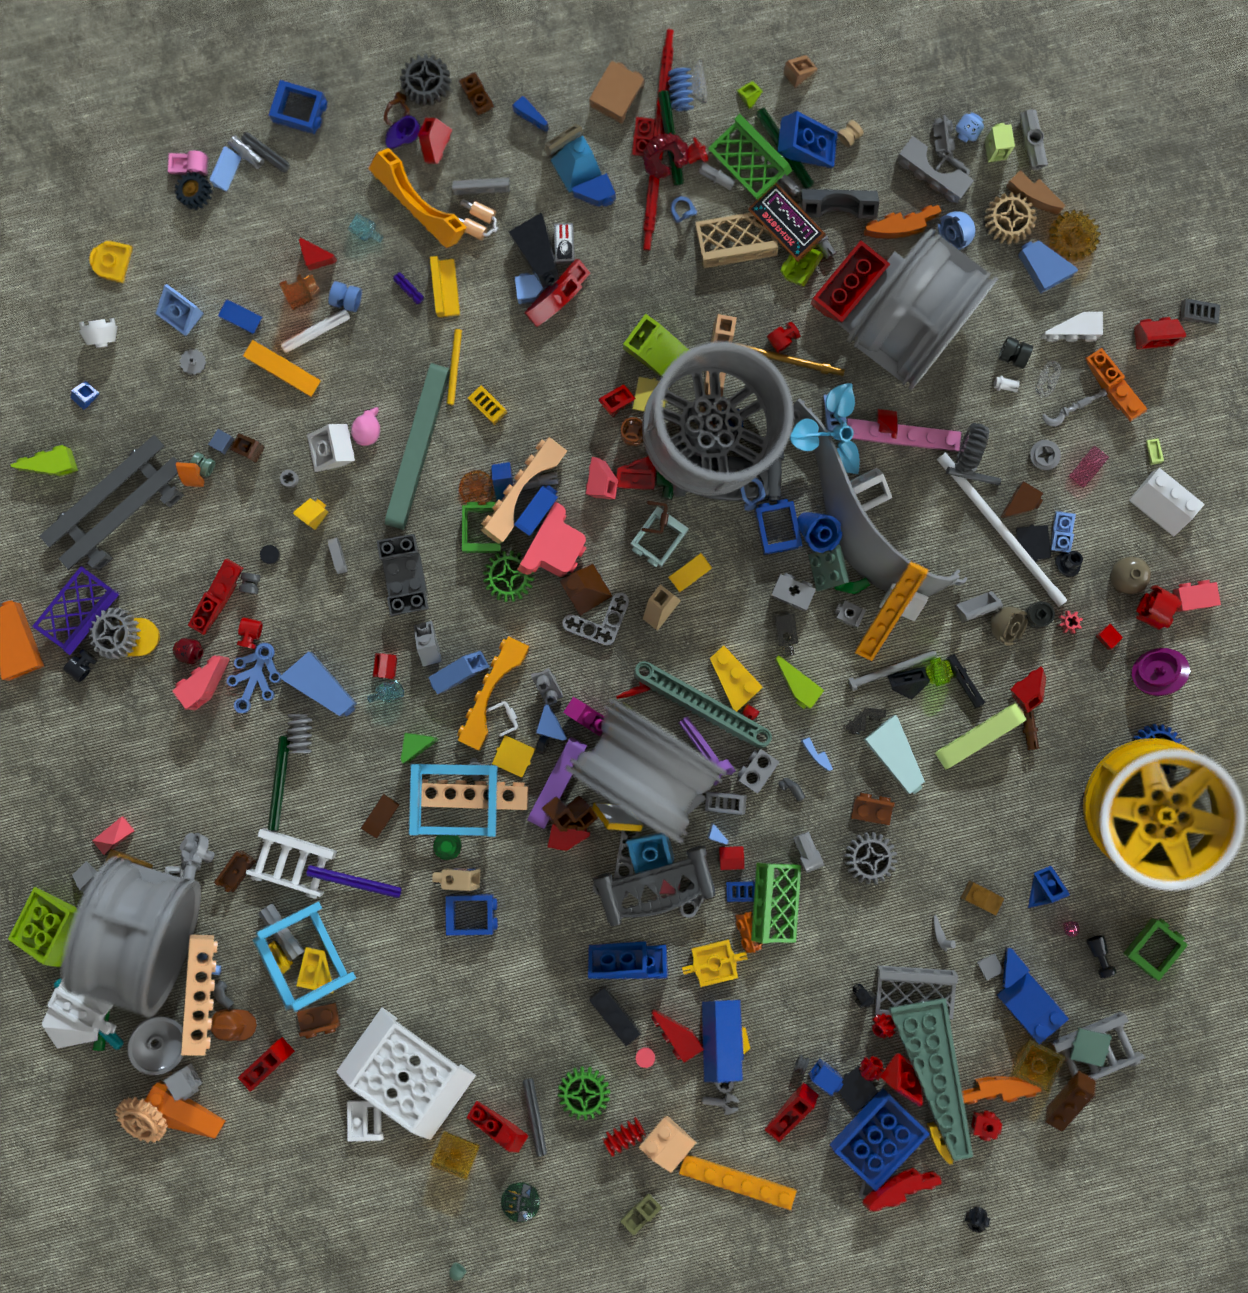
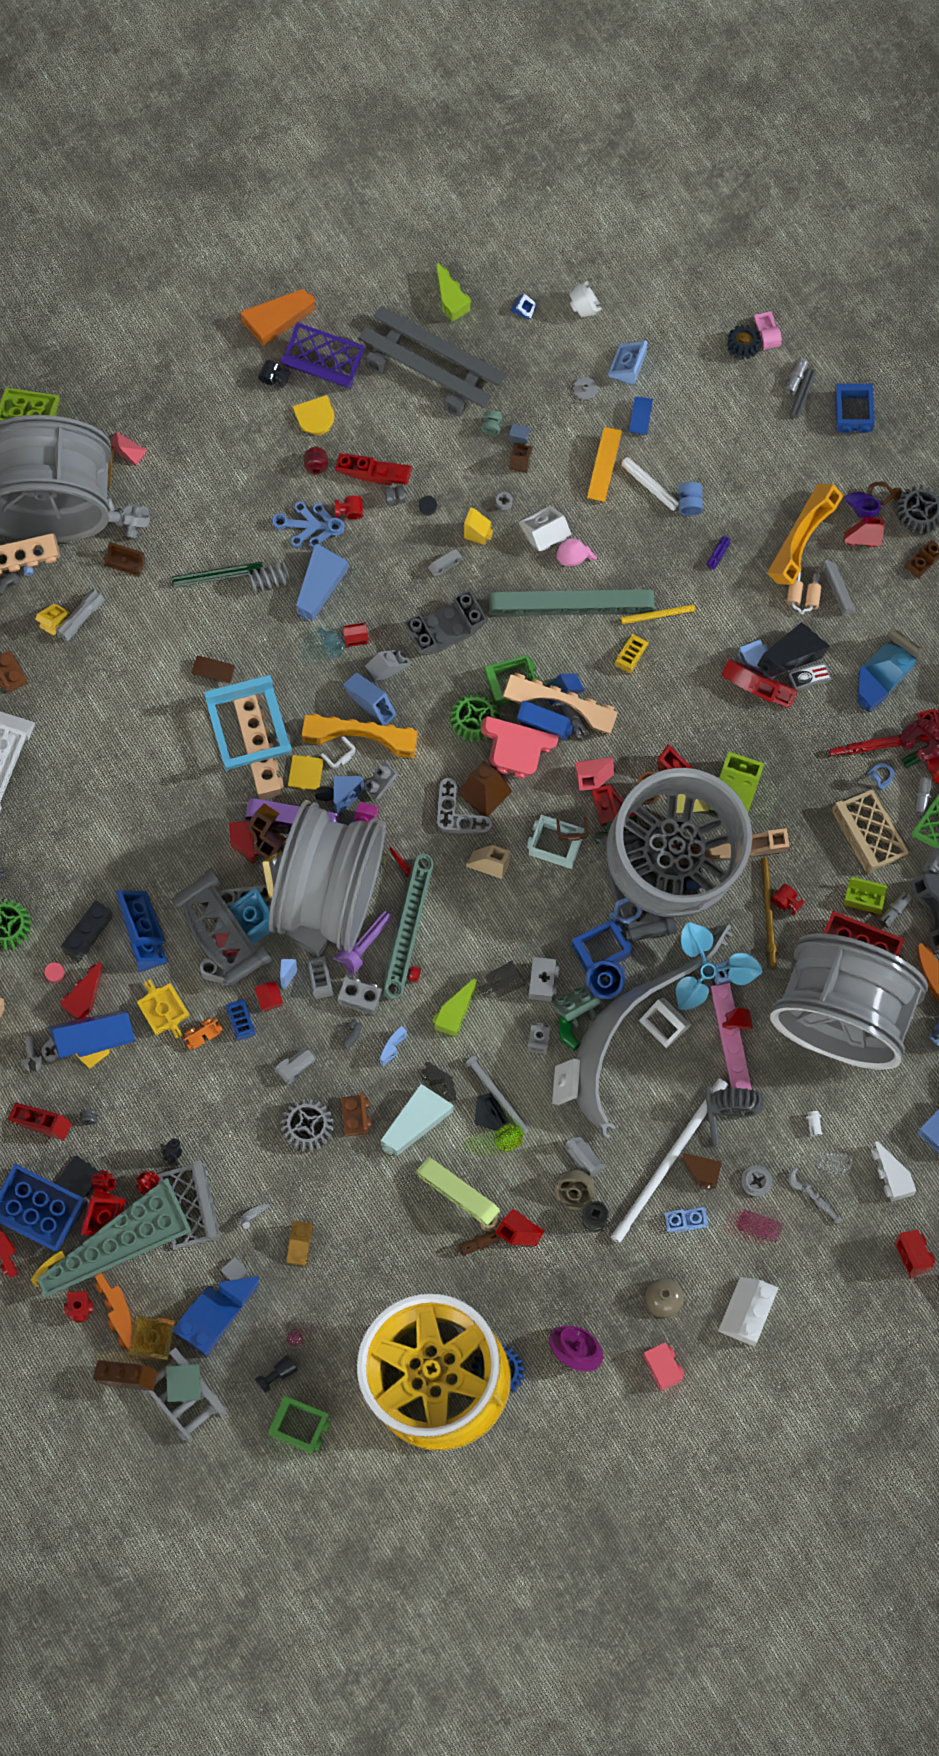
camera: 65 degrees right, 15 degrees down
light grey gear [88,608,141,659] -> none
yellow tile [89,241,133,283] -> none
coral slope [172,655,230,710] -> none
orange slope [176,462,204,487] -> none
light blue slope [210,146,241,191] -> none
white fence [246,828,337,899] -> none
medium azure piece [252,902,356,1012] -> none
clear orange hips [279,274,320,310] -> none
yellow wing [296,947,334,994] -> none
red slope [299,237,337,271] -> none
dark purple axle [306,865,401,898] -> none
clear light blue piece [347,213,384,243] -> none
bright green slope [401,733,438,763] -> none
yellow panel [430,256,460,317] -> none
tan torso [432,868,480,891] -> none
green plate [433,835,462,860] -> none
blue window [445,894,498,936] -> none
clear orange wheel [459,470,495,505] -> none
blue slope [512,96,549,132] -> none
yellow slope [669,553,712,592] -> none
yellow wing [709,645,763,712] -> none
tile [748,183,826,262] -> none
bright green fence [751,863,801,943] -> none
blue brick [808,1058,843,1096] -> none
light orange plate [855,561,928,661] -> none
black pin [944,653,986,709] -> none
pearl dark grey wheel [998,336,1033,369] -> none
black piece [1016,524,1051,562] -> none
blue slope [1028,866,1070,908] -> none
black piece [1055,550,1083,577] -> none
coral gear [1058,610,1083,634] -> none
orange slope [1085,348,1147,422] -> none
red slope [1096,623,1123,650] -> none
red brick [1136,585,1182,630] -> none
yellowish green piece [1146,438,1164,465] -> none

